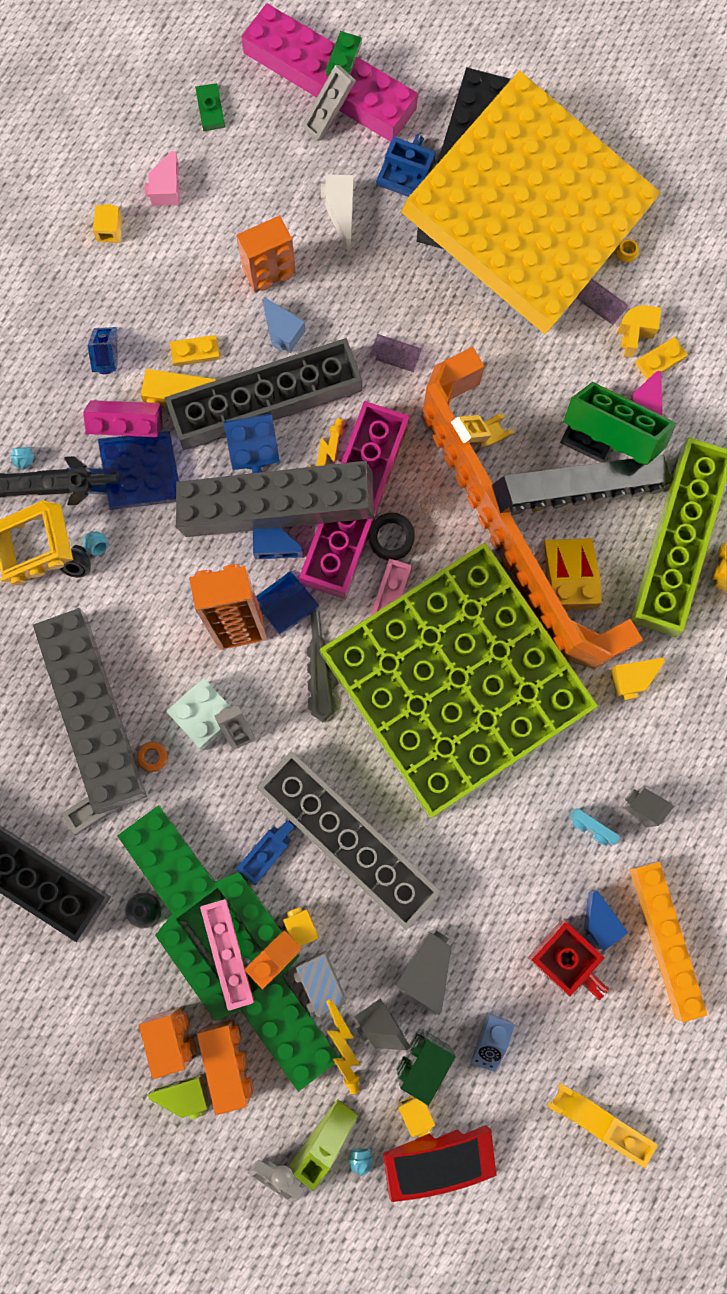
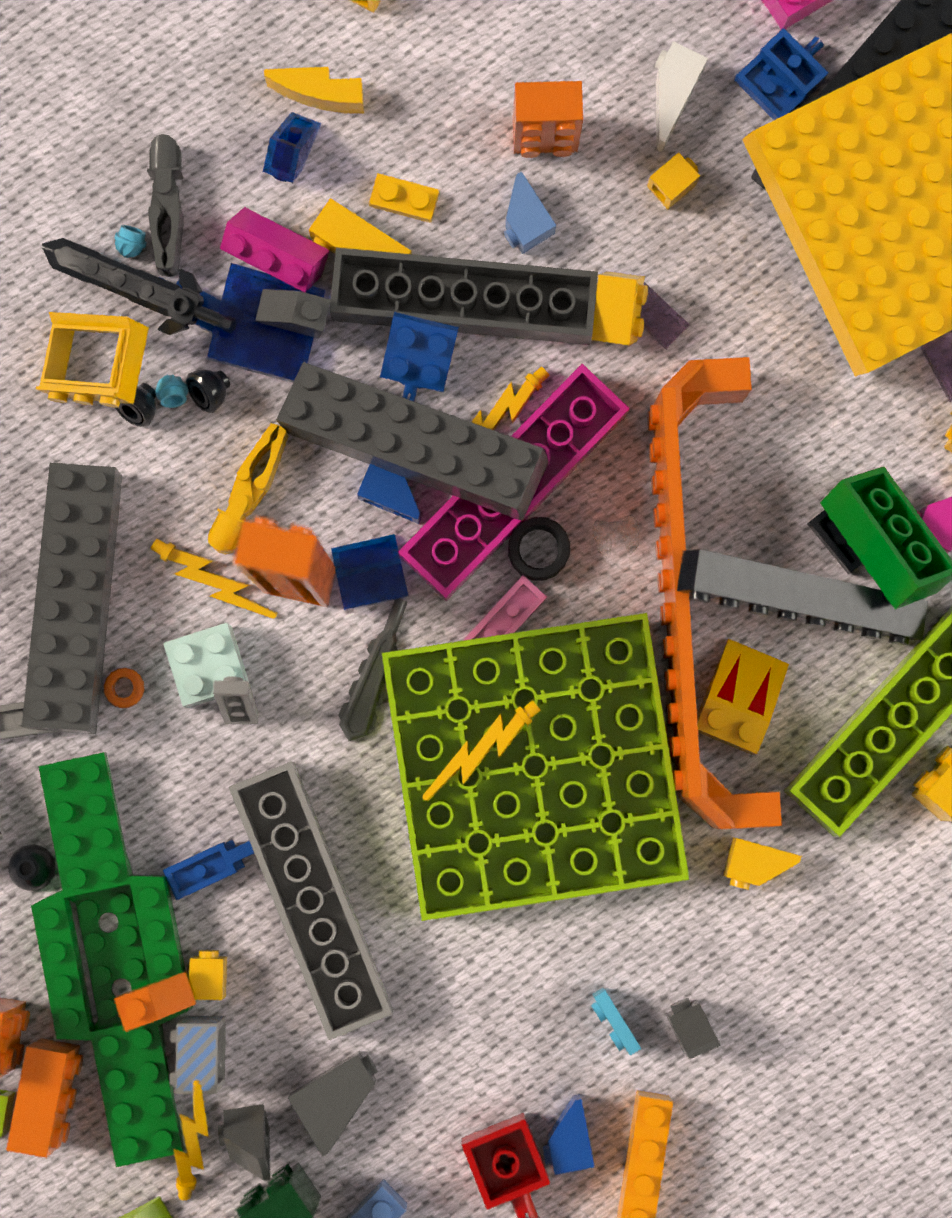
camera: 25 degrees right, 5 degrees up
bright pink plate [200,899,254,1011] -> none
yellow piece [451,414,515,448] -> none
none -> dark grey arm [147,134,184,277]
none -> yellow piece [151,538,277,619]
none -> black brick [186,369,230,413]
none -> yellow arm [208,423,289,555]
none -> dark grey slope [255,289,331,339]
none -> yellow slope [264,67,364,114]
none -> yellow piece [422,700,541,801]
none -> yellow brick [591,271,648,345]
none -> yellow brick [647,152,700,209]

